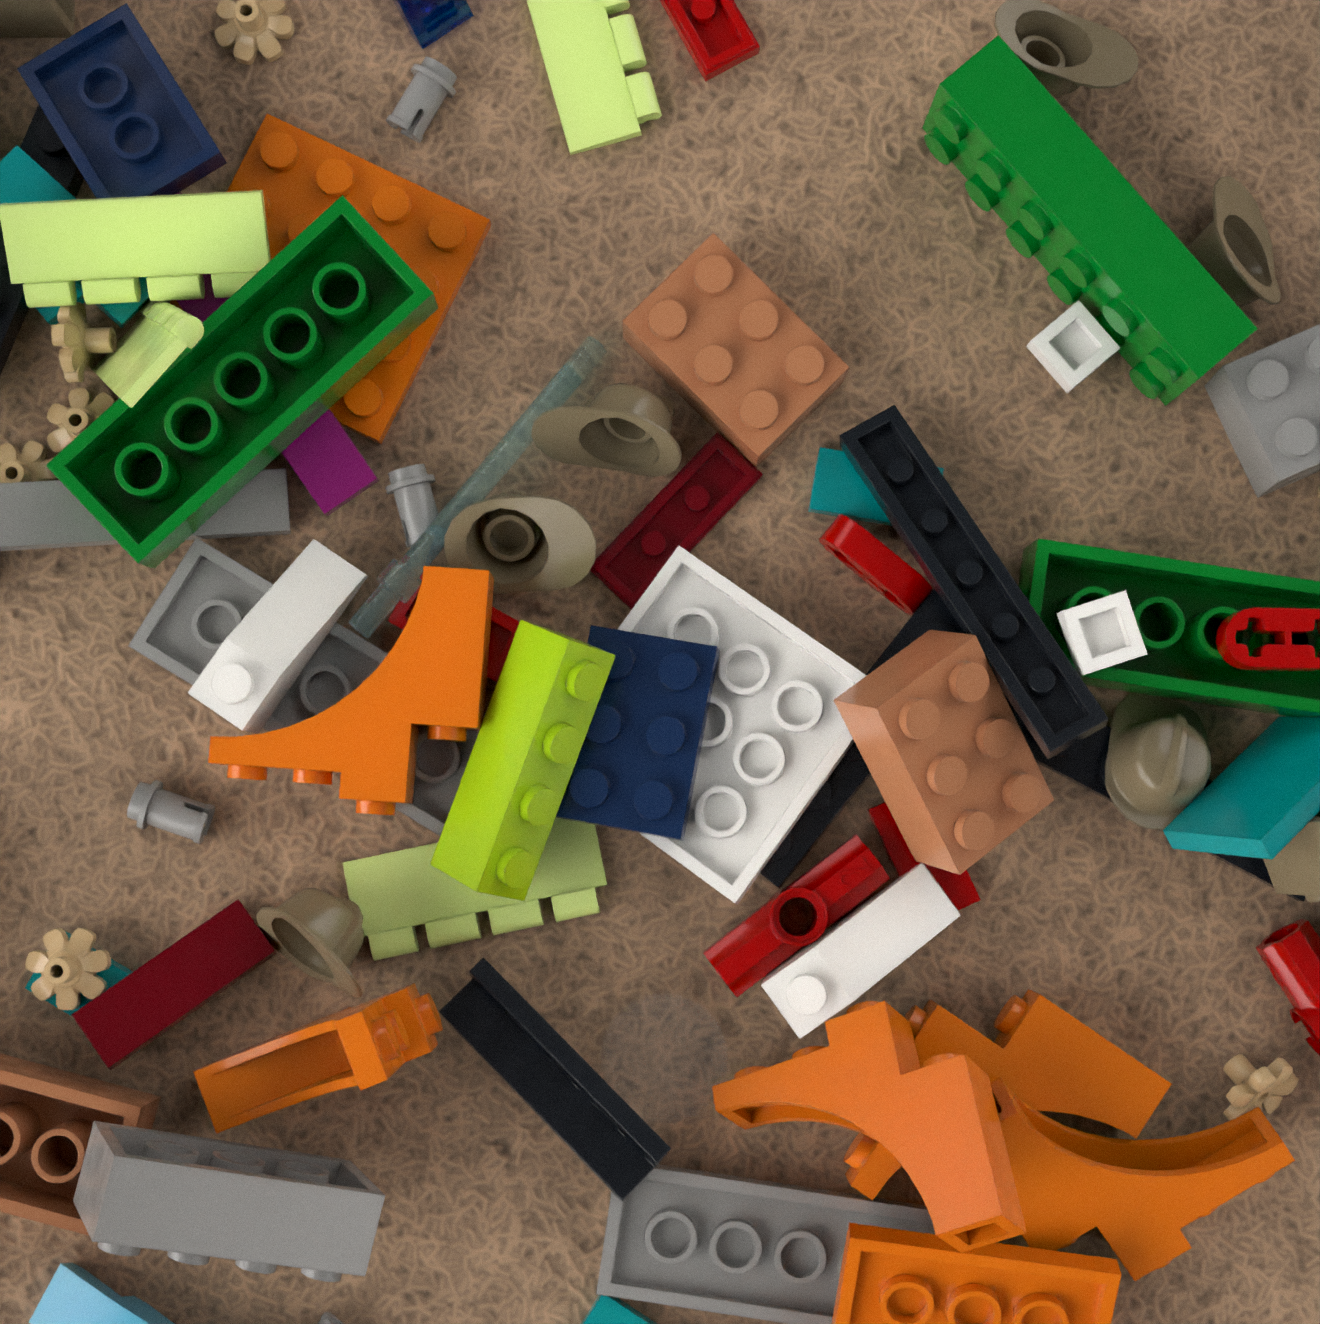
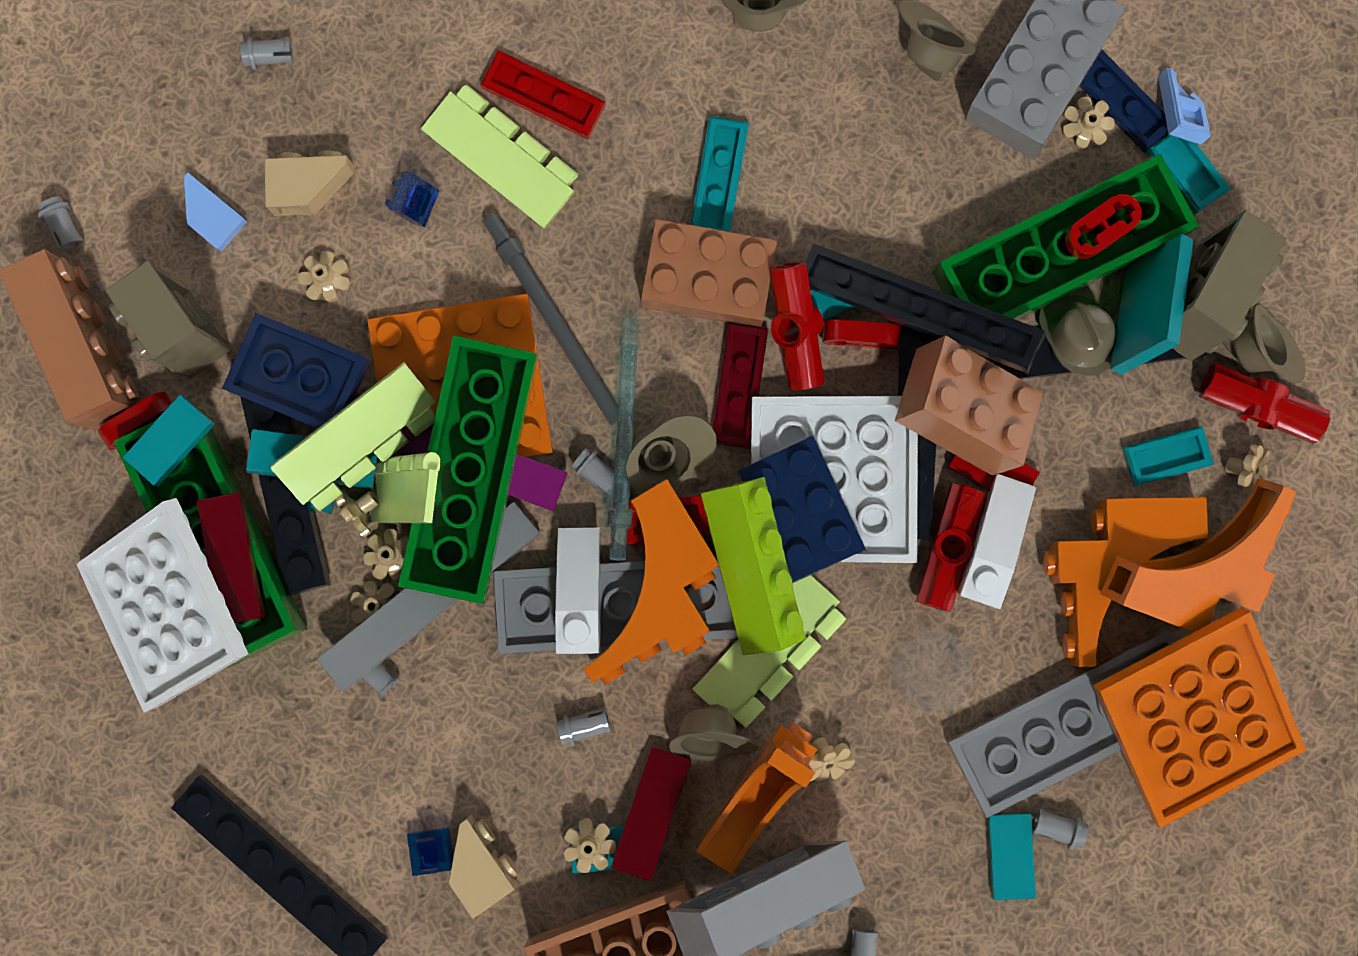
camera: 30 degrees left, 0 degrees up
light grey pin [386,56,457,143] -> none
black fence [439,957,671,1202] -> none
dark tan piece [531,383,682,477] -> none
orange arch [712,1000,1027,1253] -> none
green brick [922,35,1258,406] -> none
white tile [1026,300,1120,394] -> none
white tile [1057,590,1147,676] -> none
none -> dark grey bar [482,213,624,426]
none -> teal tile [690,116,749,232]
none -> red piece [769,261,825,390]
none -> tan plant [809,737,855,782]
none -> teal tile [1121,426,1214,487]

